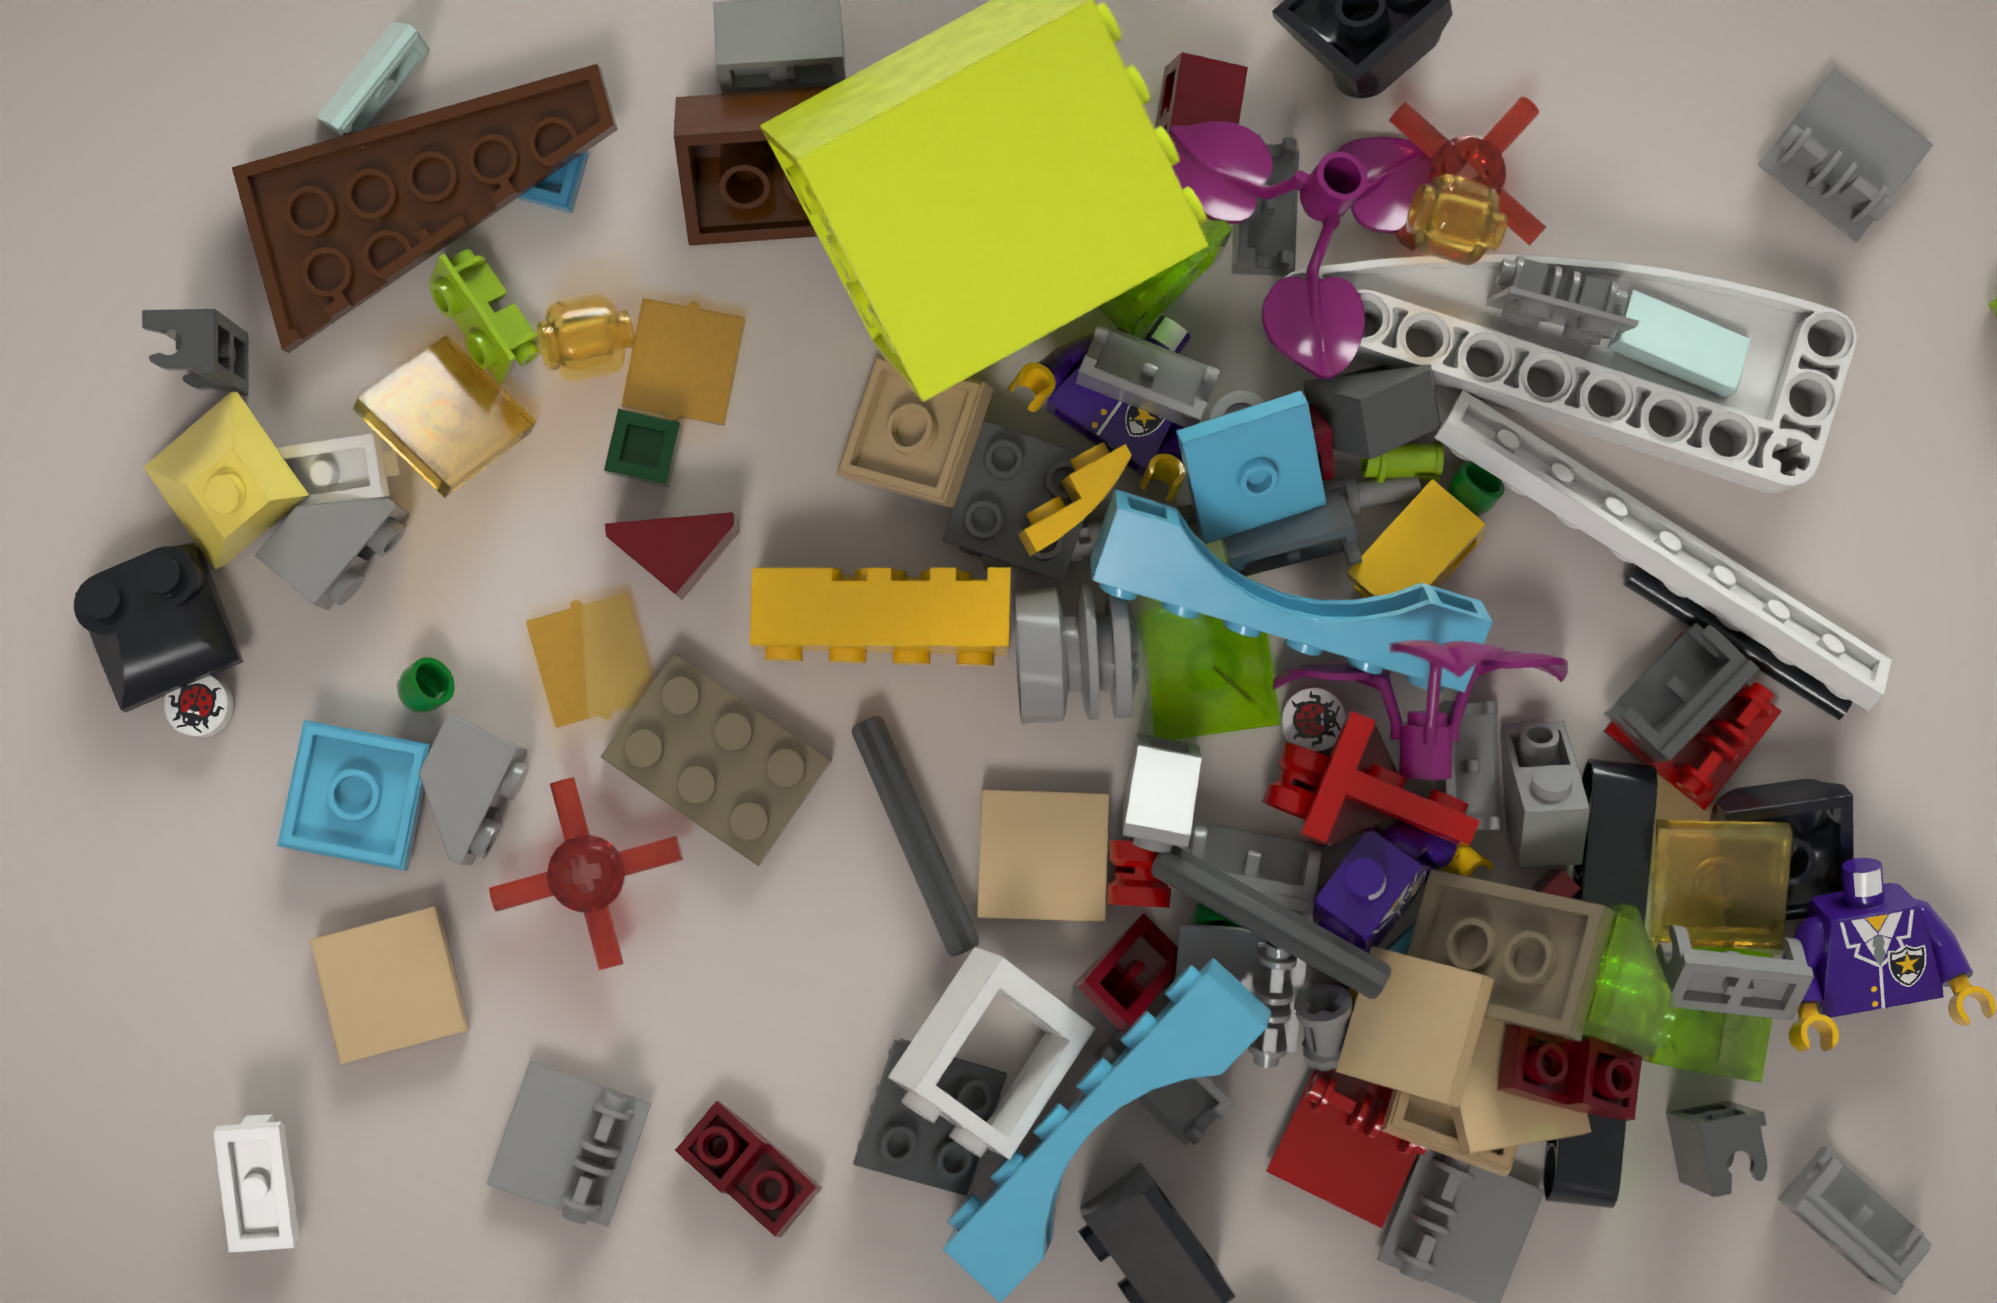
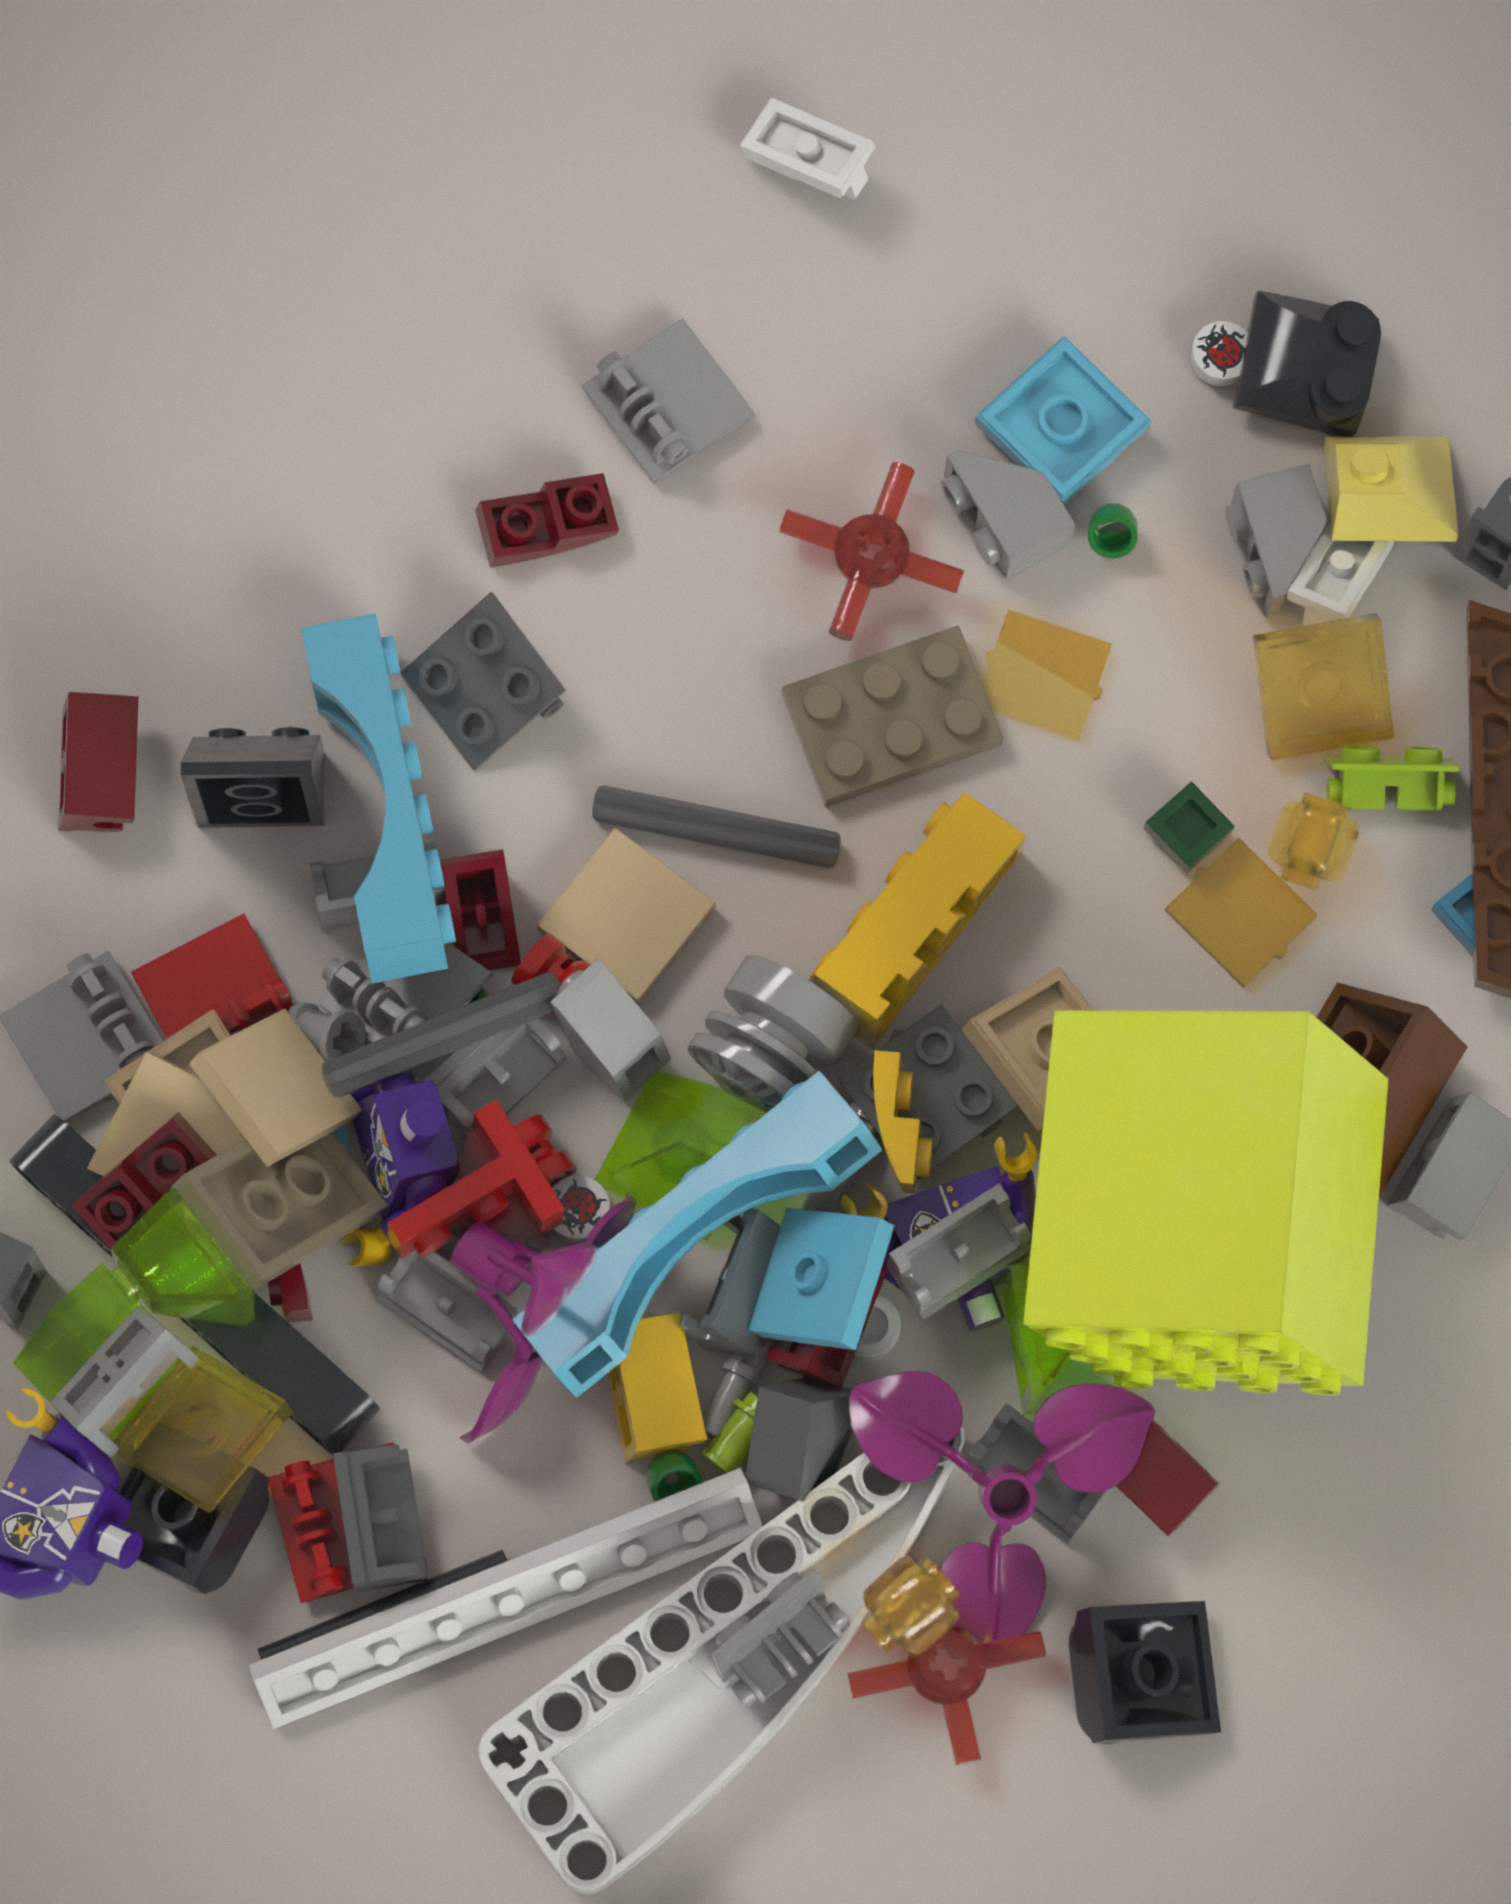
camera: 130 degrees right, 10 degrees down
tan tile [309,906,470,1065] -> none
dark red slope [605,512,740,600] -> none
white window [888,947,1095,1160] -> none
light grey slope [1500,721,1590,868] -> none
light aqua slope [1607,289,1750,398] -> none

